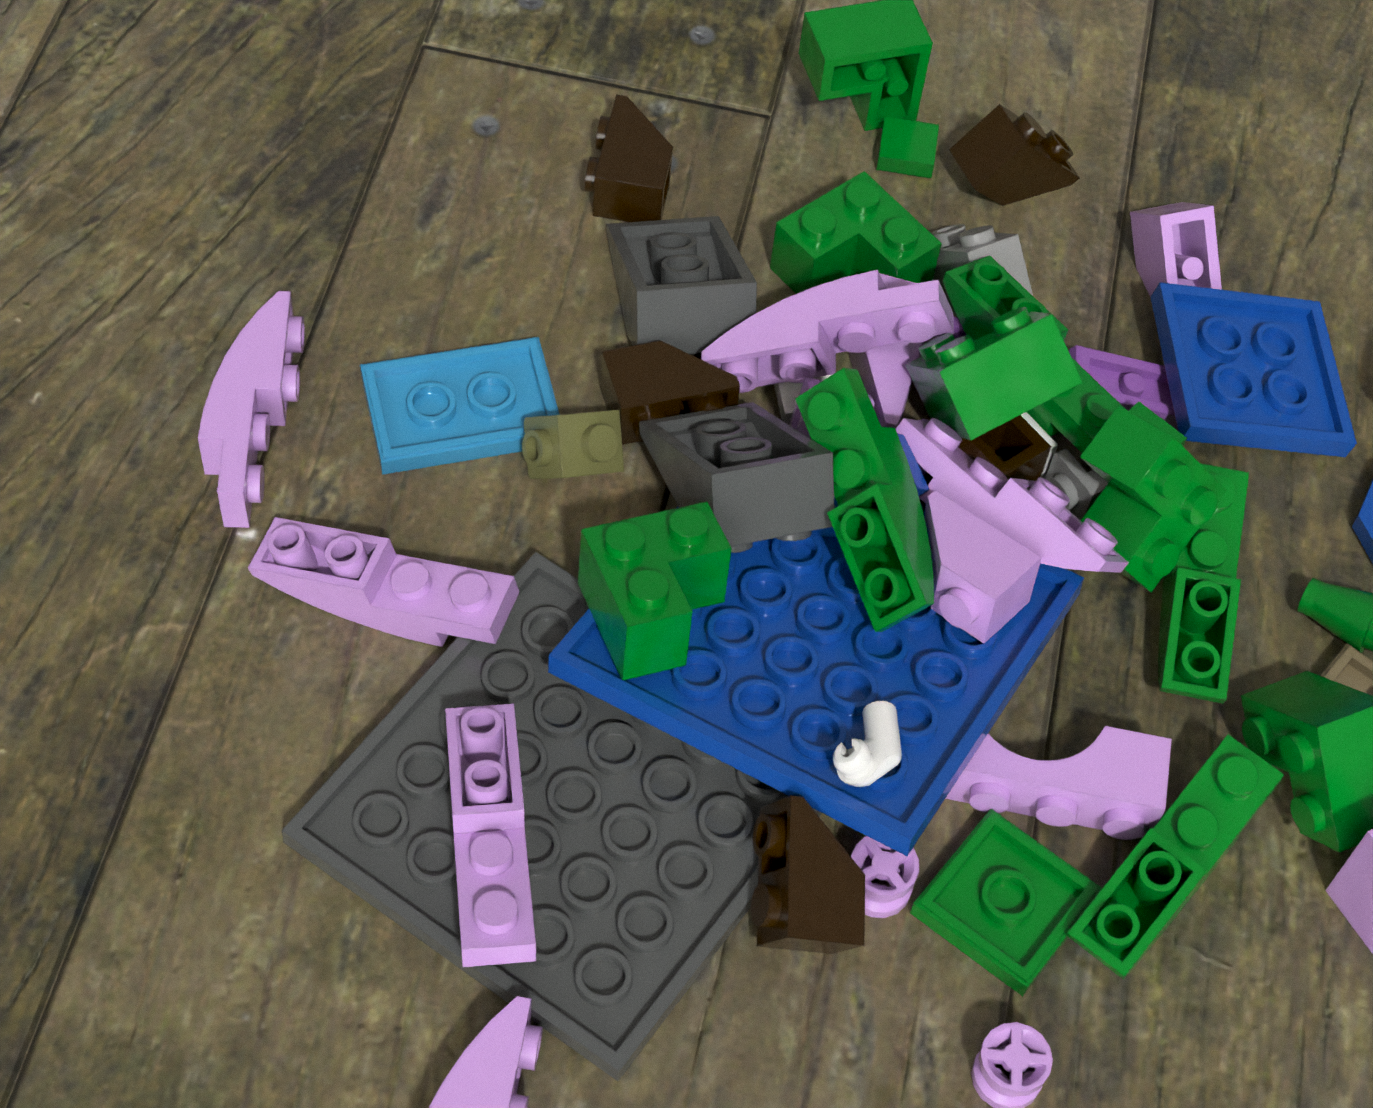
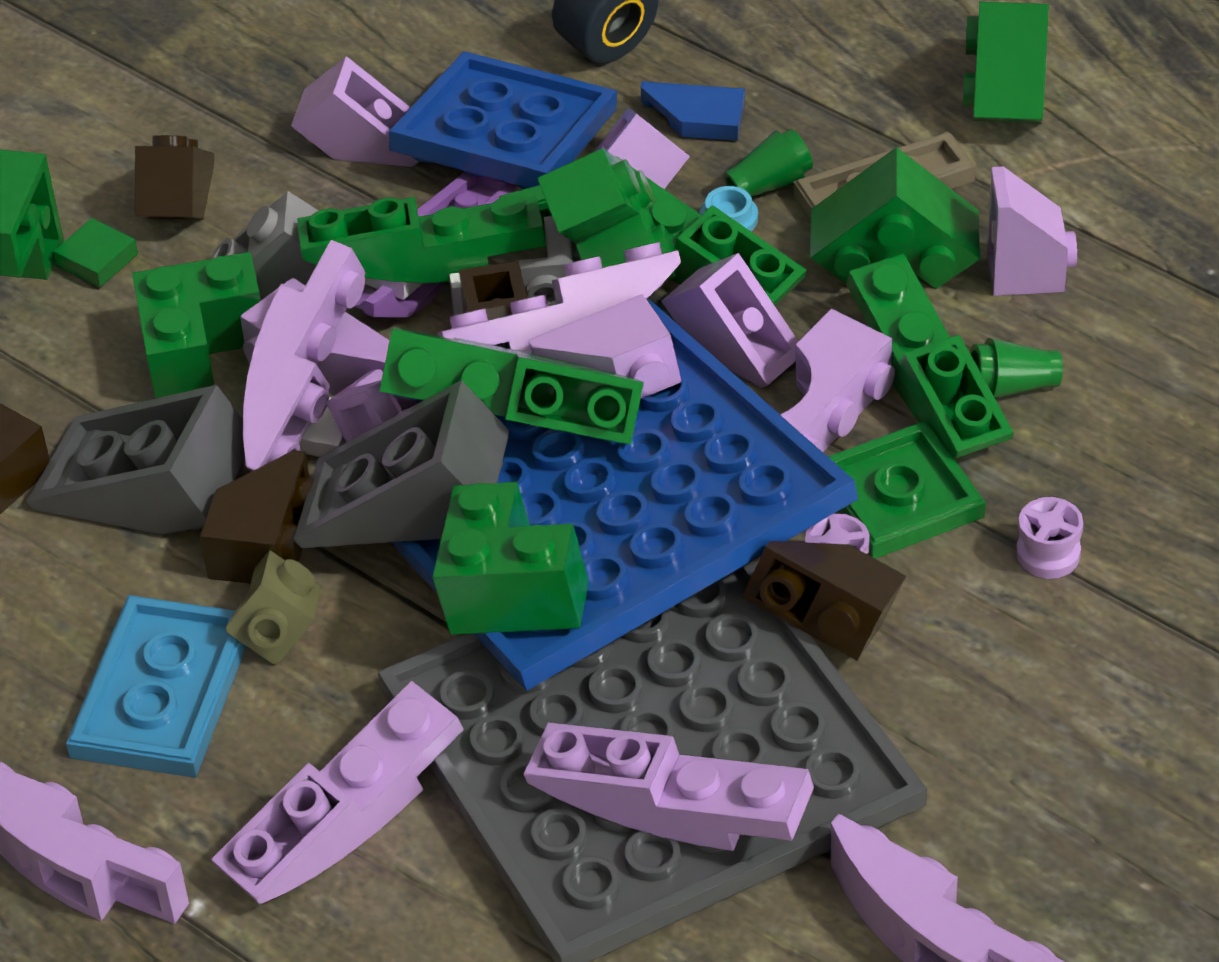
camera: 55 degrees left, 10 degrees down
white arm [833,701,902,787] -> none
green brick [905,307,1083,440] -> none
none -> lavender panel [594,108,690,189]
none -> lavender slope [661,253,799,388]
none -> medium azure plate [700,186,758,231]
none -> green cone [969,338,1063,398]

